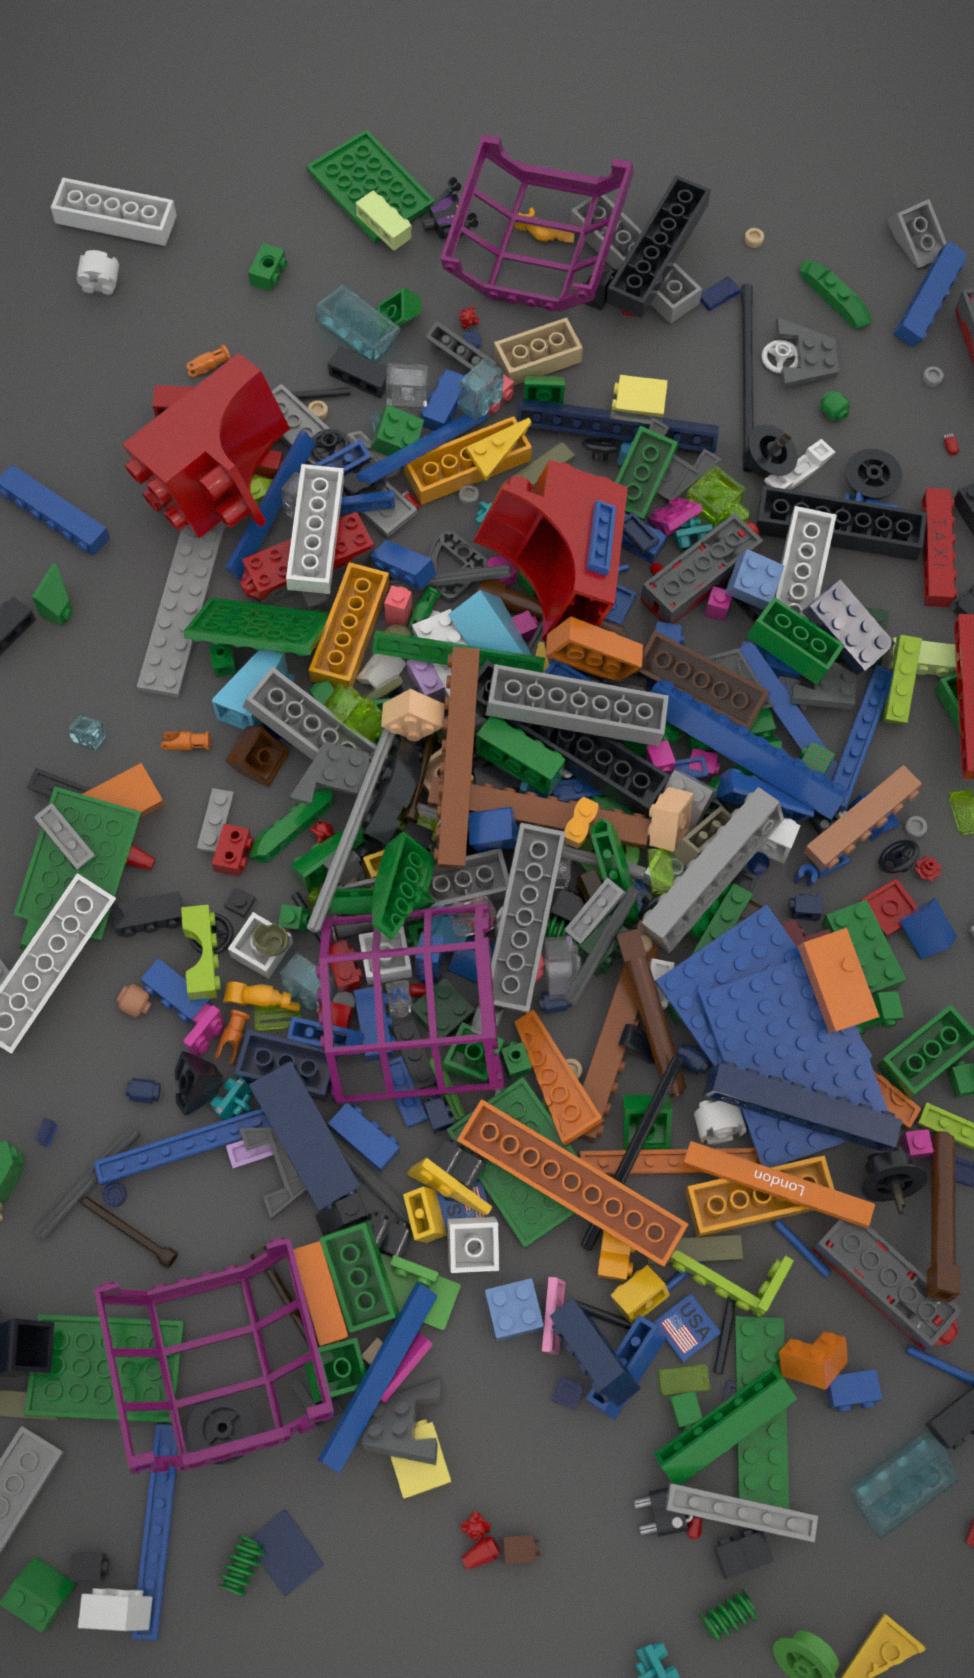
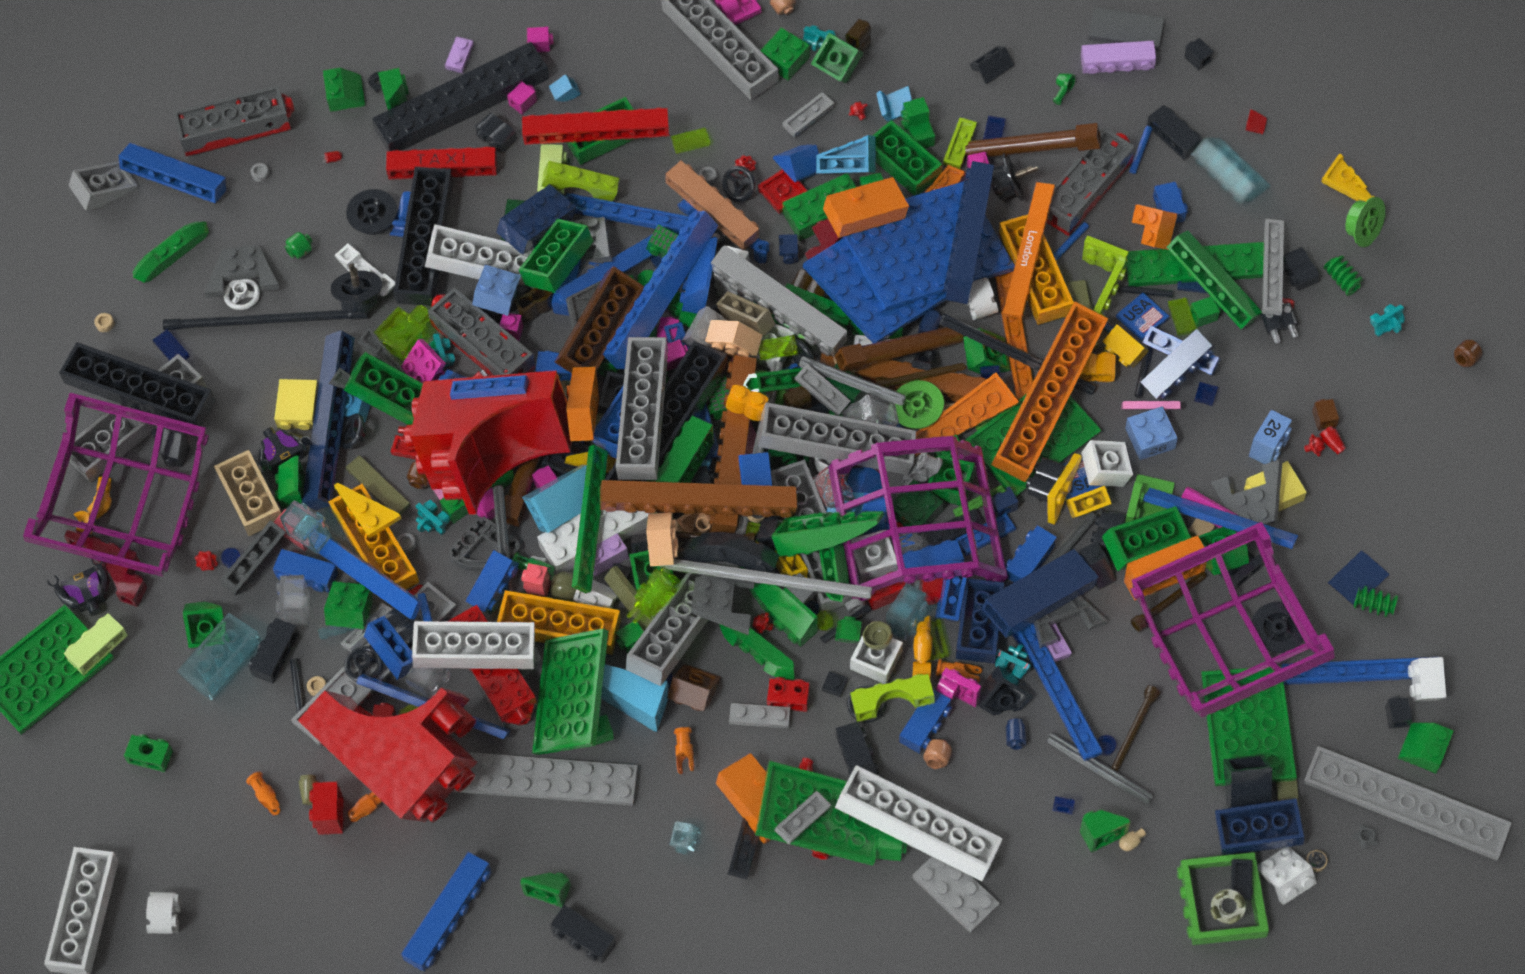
camera: 90 degrees left, 5 degrees down
none -> dark red arch [64,530,147,607]
none -> black torso [258,427,313,475]
none -> dark brown brick [513,288,553,322]
none -> dark azure wedge [816,135,876,174]
none -> dark brown piece [876,363,966,388]
none -> bright green piece [891,380,944,429]
none -> clear blue tile [980,365,1000,379]
none -> medium blue brick [1249,410,1292,464]

